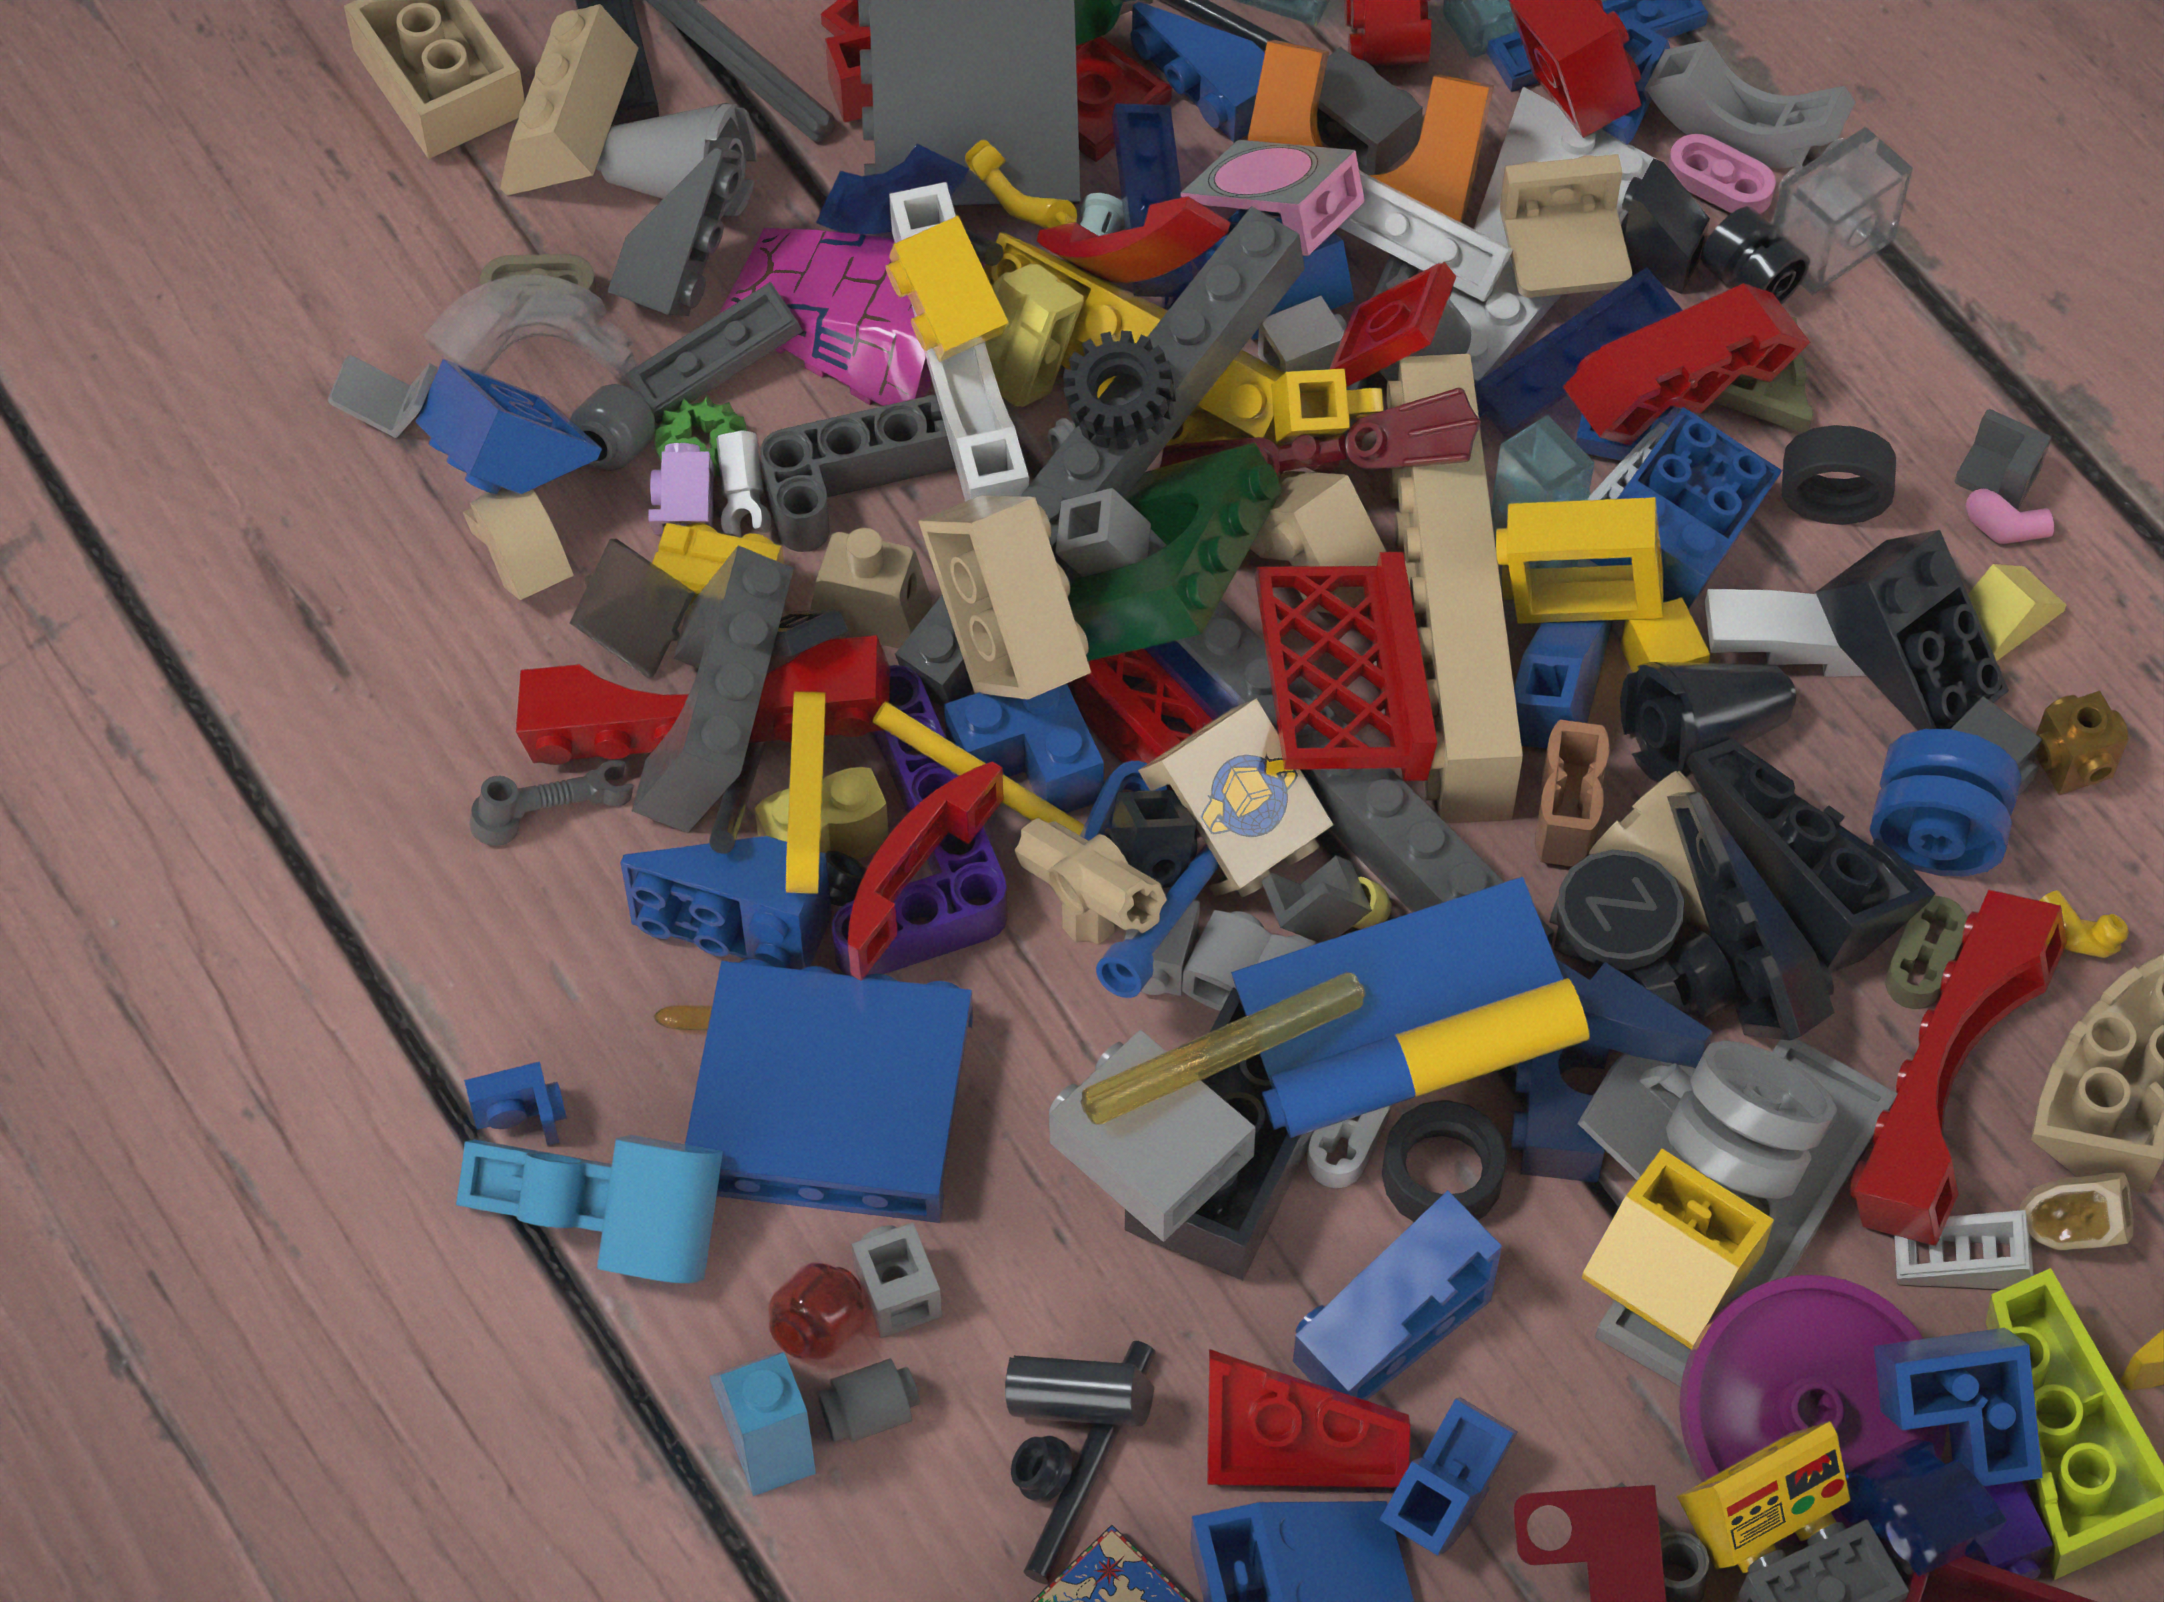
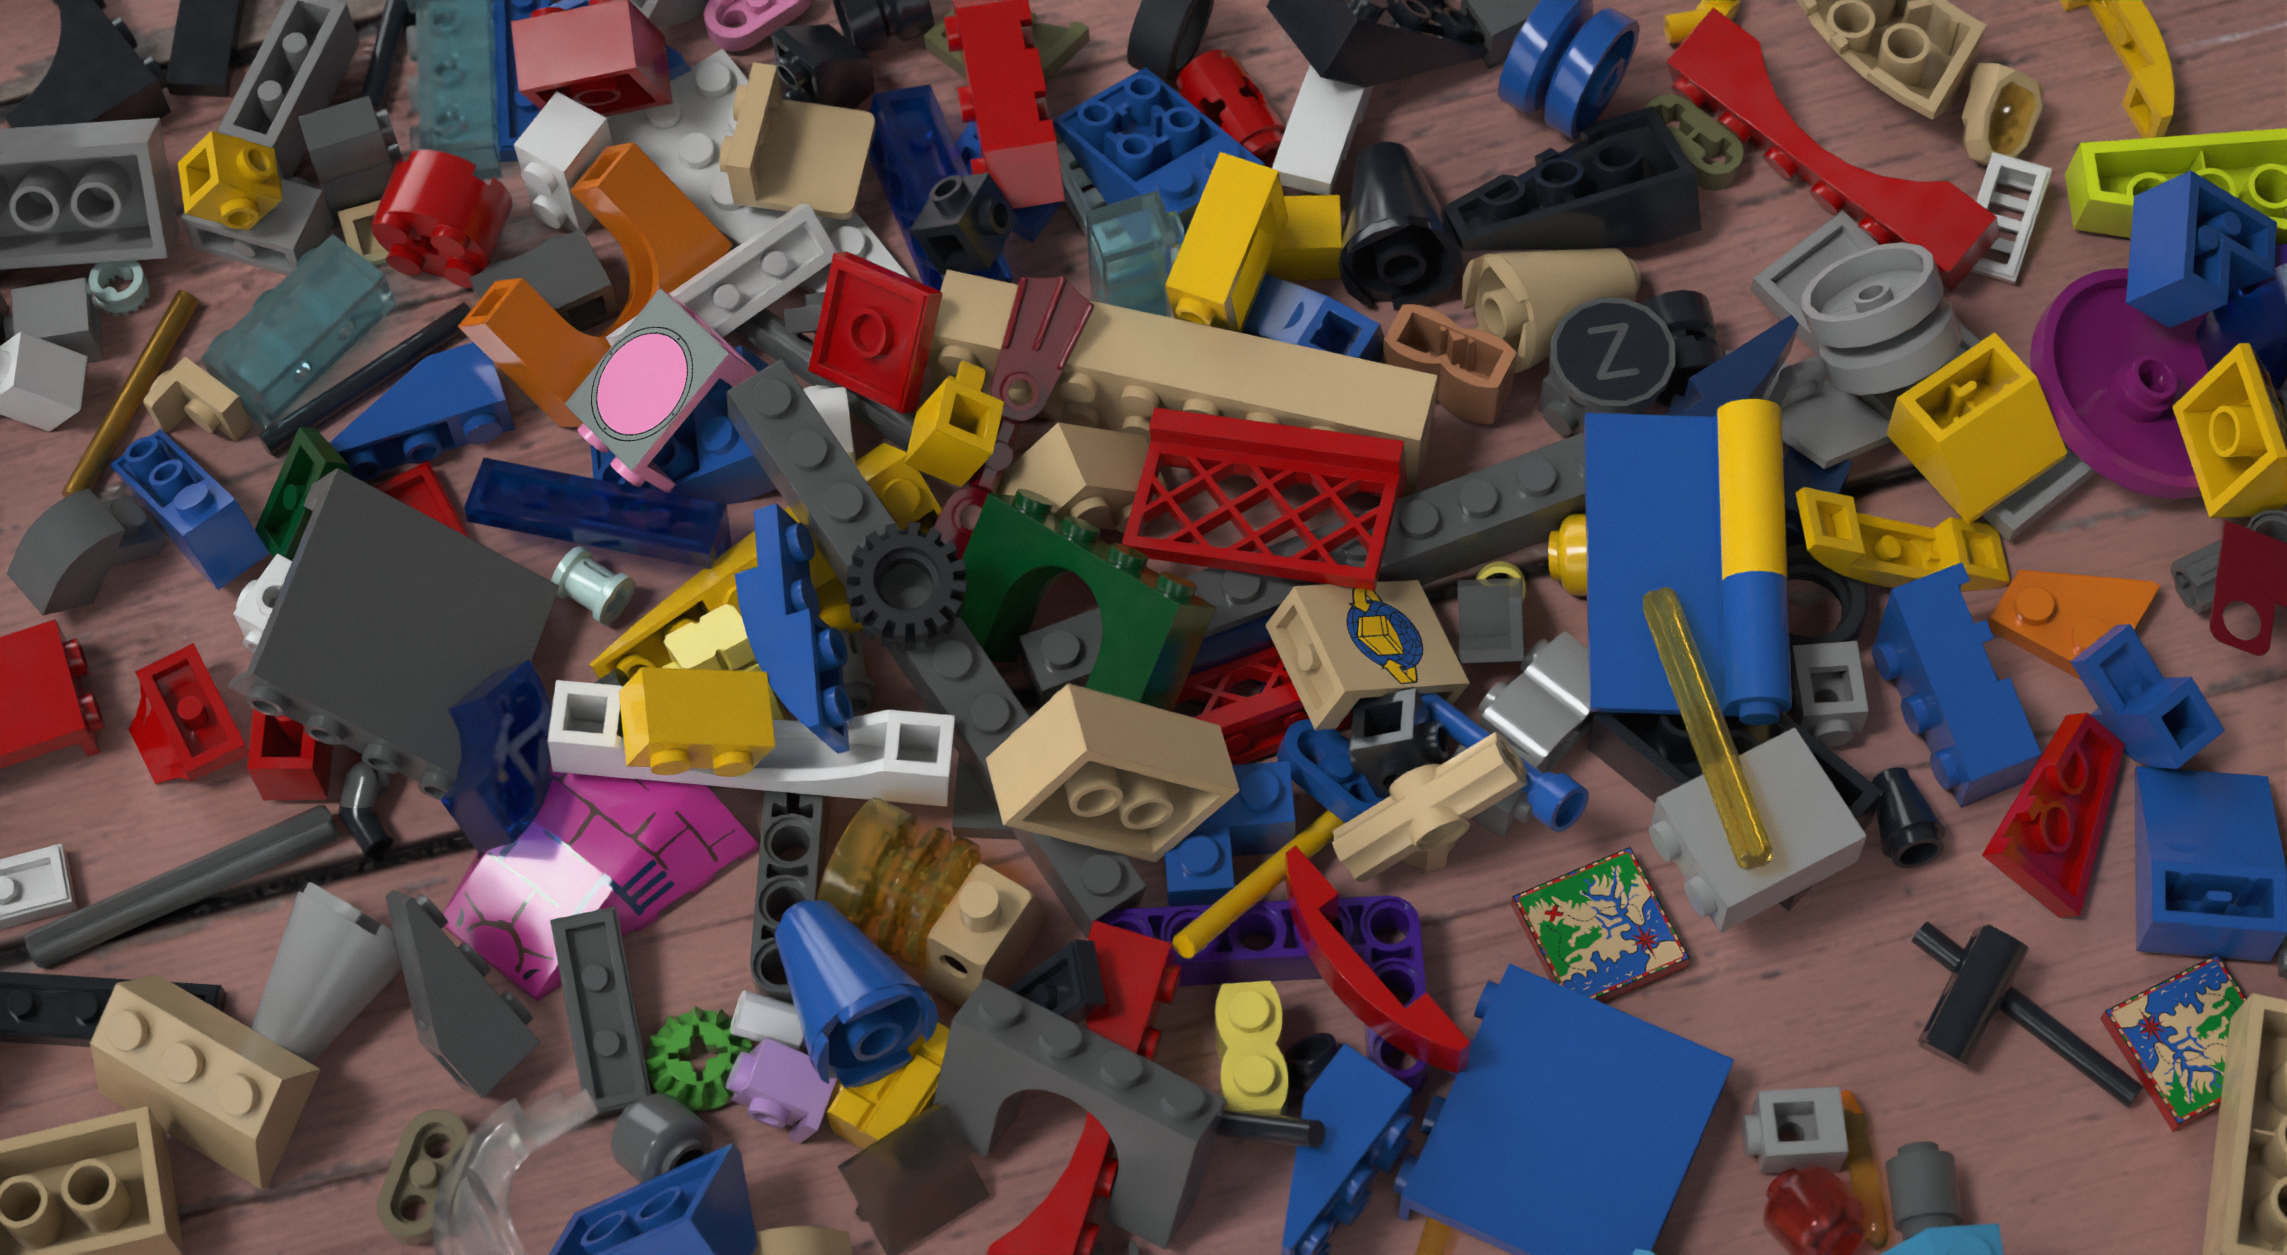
camera: 70 degrees left, 5 degrees up
yellow beam [786,692,826,894] -> none
yellow piece [965,139,1077,229] -> none
black plate [1011,1435,1072,1503] -> none
red slope [1036,196,1230,283] -> none
light grey brick [1056,488,1151,577] -> none
black wedge [1667,792,1835,1041] -> none
none -> arm [338,761,394,858]
none -> white brick [514,91,613,232]
none -> blue slope [735,503,853,754]
none -> blue cone [775,900,939,1088]
none -> clear yellow wheel [817,797,981,969]
none -> black brick [910,173,1019,275]
none -> red piece [1176,49,1286,168]
none -> tile [1511,847,1690,1003]
none -> light grey brick [1790,641,1869,747]
none -> yellow slope [1796,487,2010,591]
none -> clear yellow piece [1841,1090,1889,1251]
none -> black cone [1871,767,1945,869]
none -> orange wing [1988,569,2161,681]

